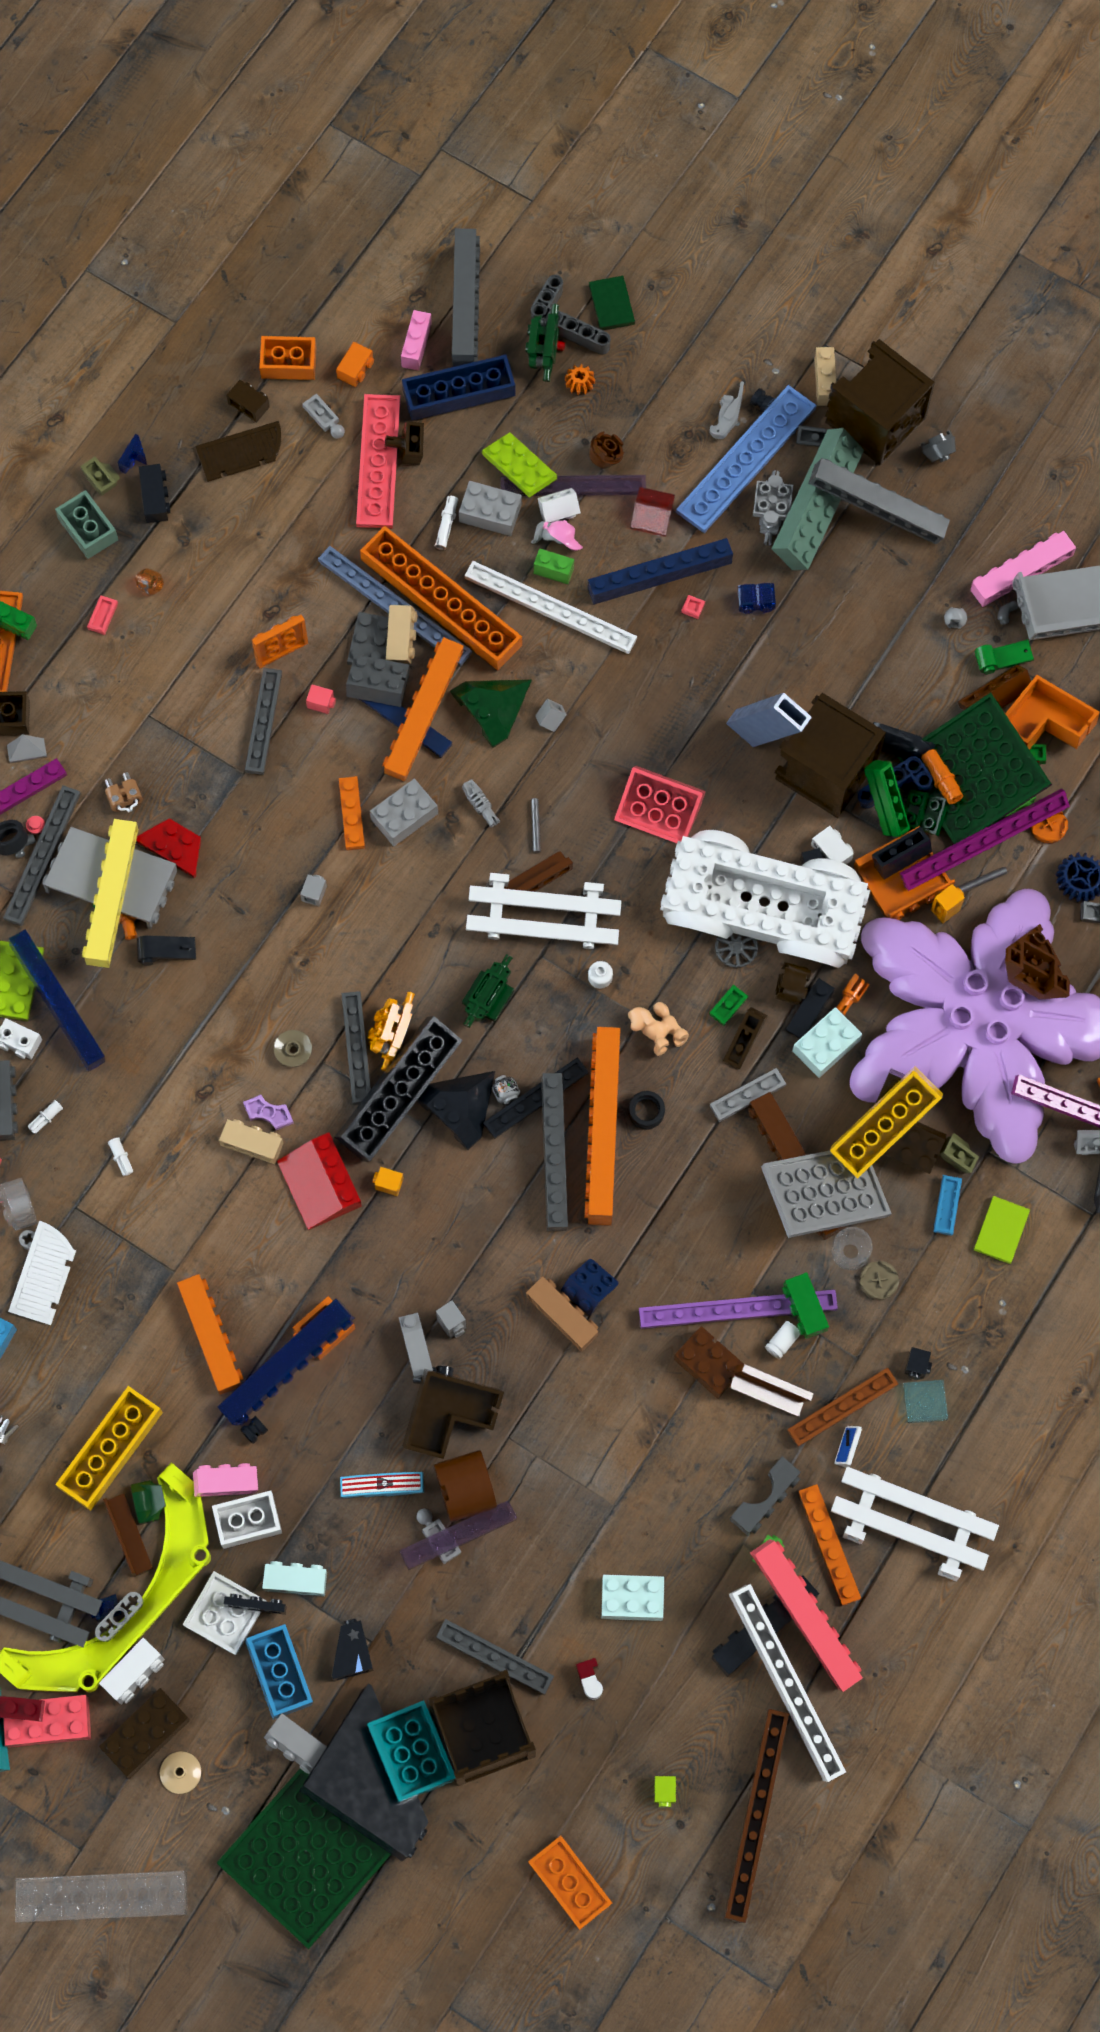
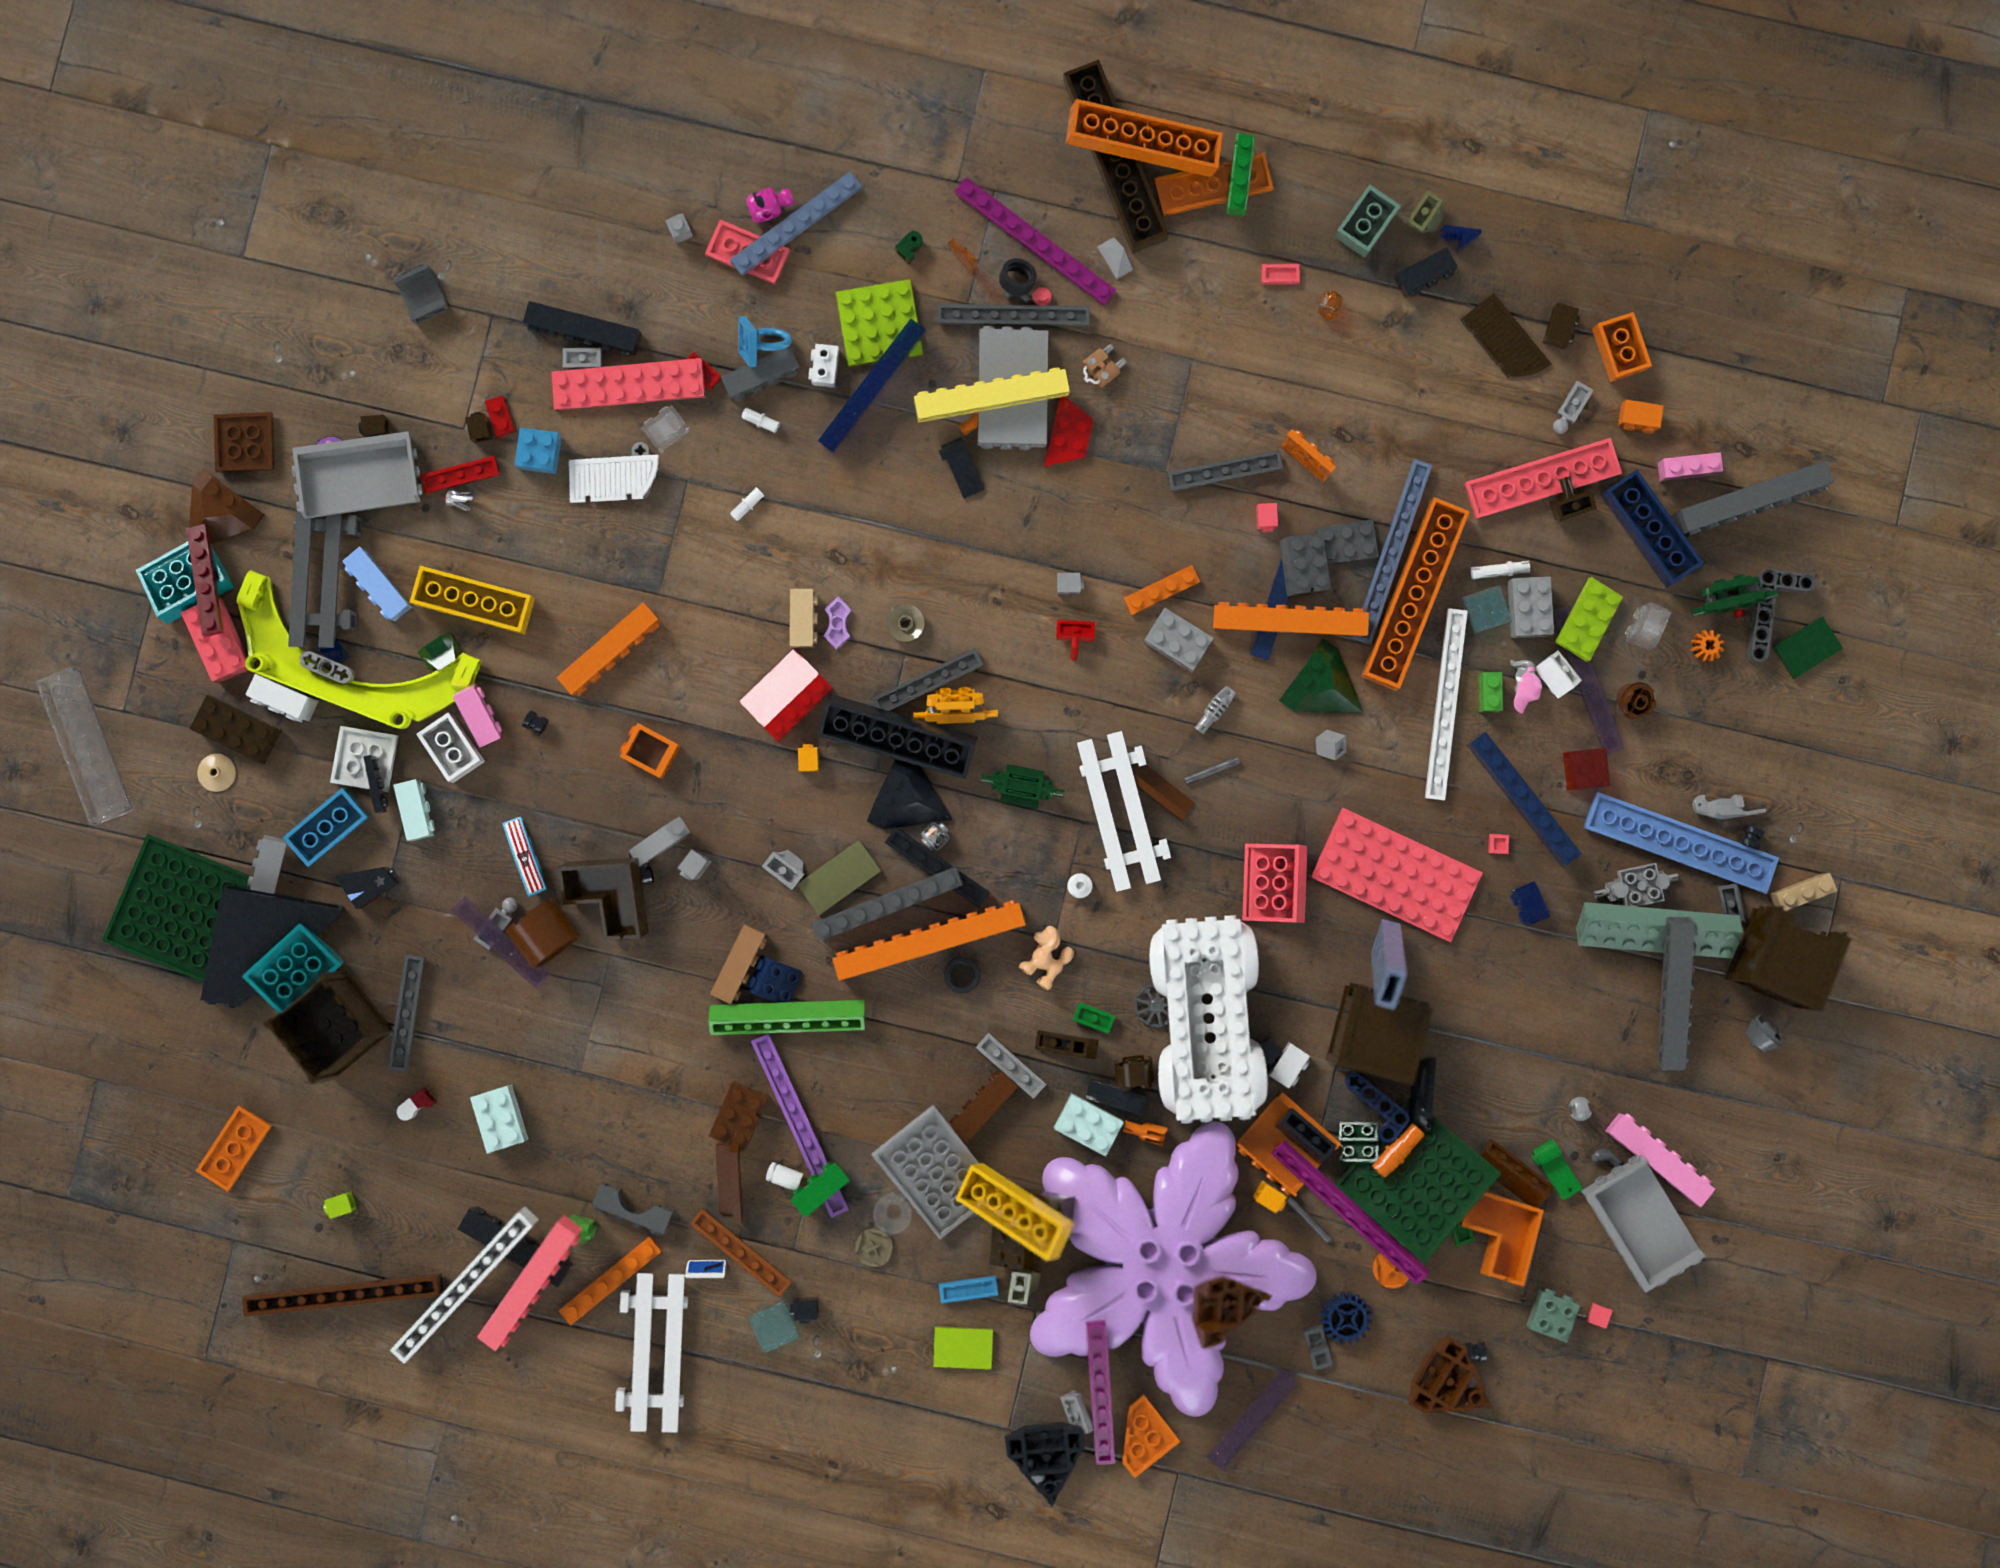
camera: 75 degrees right, 15 degrees up
reddish brown panel [103,1494,153,1577] -> none
clear blue brick [217,1299,355,1426] -> none
tan brick [386,605,417,664] -> none
green brick [864,760,910,837] -> none
none -> light blue brick [342,547,412,622]
none -> bright green brick [708,1000,865,1035]
none -> light grey slope [762,850,804,890]
none -> olive tile [797,840,881,916]
none -> red plate [1056,620,1095,661]
none -> coral plate [1310,808,1483,942]
none -> clear light blue plate [1462,585,1512,634]
none -> clear brick [1625,602,1672,651]

